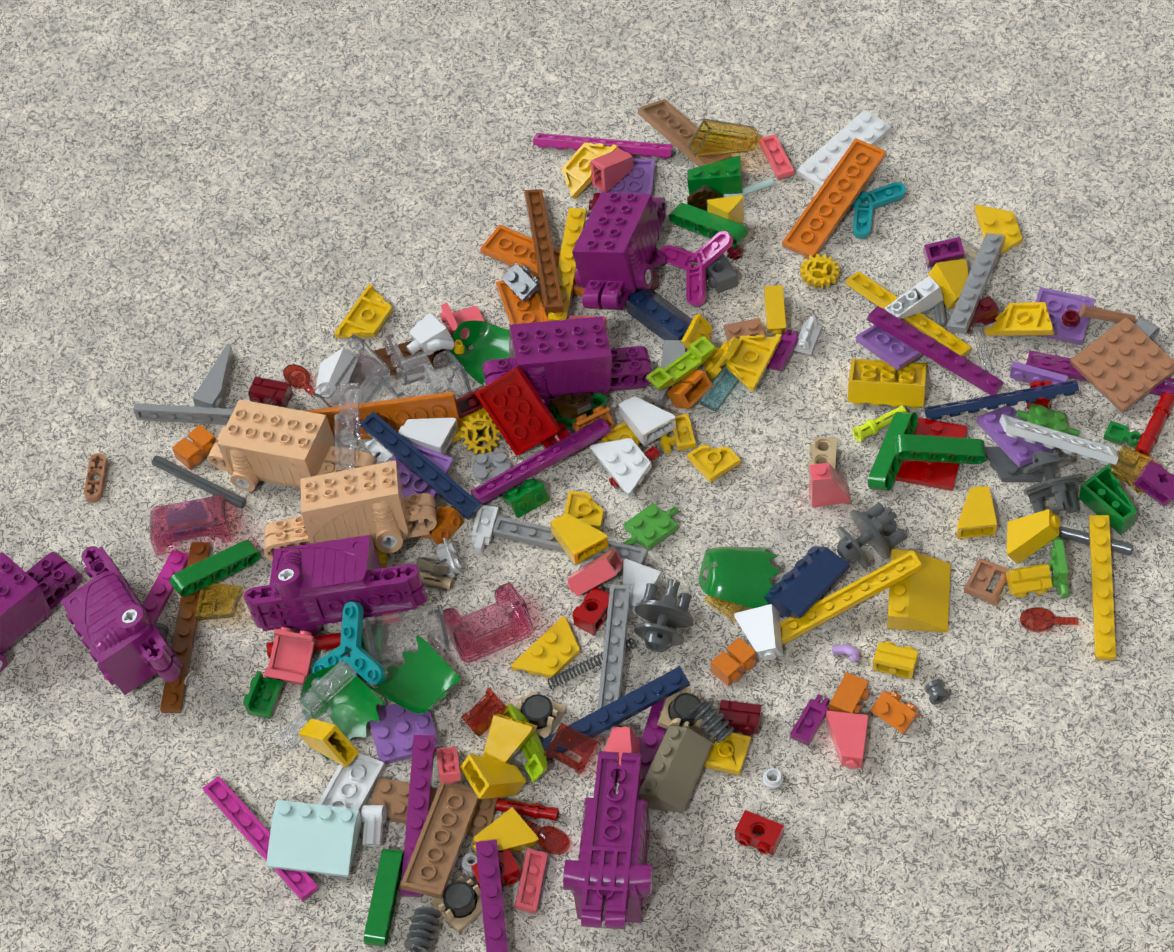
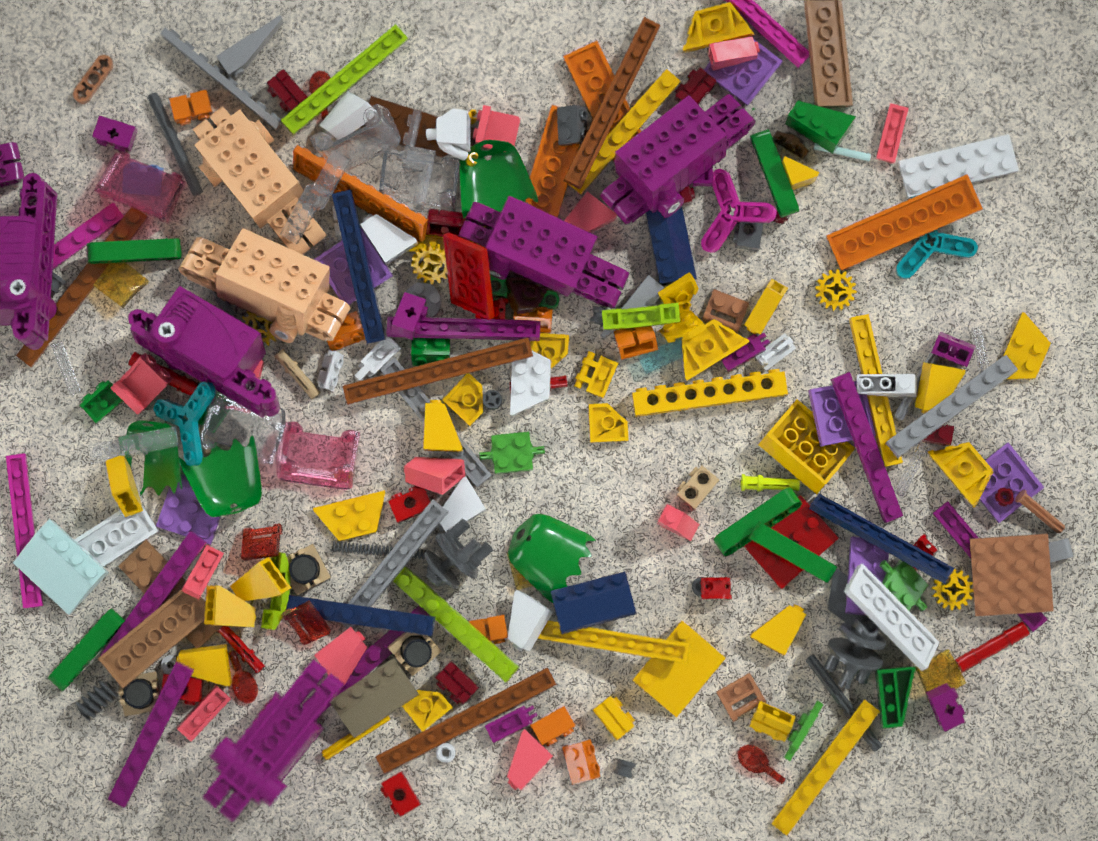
camera: 30 degrees right, 30 degrees up
yellow wing [334,284,393,338] -> none
white piece [361,805,387,847] -> none
dark tan plate [416,557,449,577] -> none
white slope [619,396,676,446] -> none
clear yellow slope [688,118,761,158] -> none
dark grey piece [690,699,734,745] -> none
lavender arm [832,644,861,661] -> none
dark grey piece [837,502,907,568] -> none
yellow slope [1006,509,1061,564] -> none
medium lavender plate [1010,361,1068,384] -> none
green plate [1103,421,1141,448] -> none
none -> magenta brick [92,115,138,152]
none -> lime plate [281,24,408,136]
none -> yellow axle [321,715,390,760]
none -> dark orange plate [343,338,534,405]
none -> dark orange plate [375,667,557,774]
none -> magenta brick [391,292,428,340]
none -> lime plate [393,567,519,682]
none -> dark grey wheel [483,390,502,410]
none -> dark grey wheel [590,306,609,326]
none -> yellow brick [632,369,788,417]
none -> red piece [701,577,732,599]
none -> yellow gear [931,568,974,611]

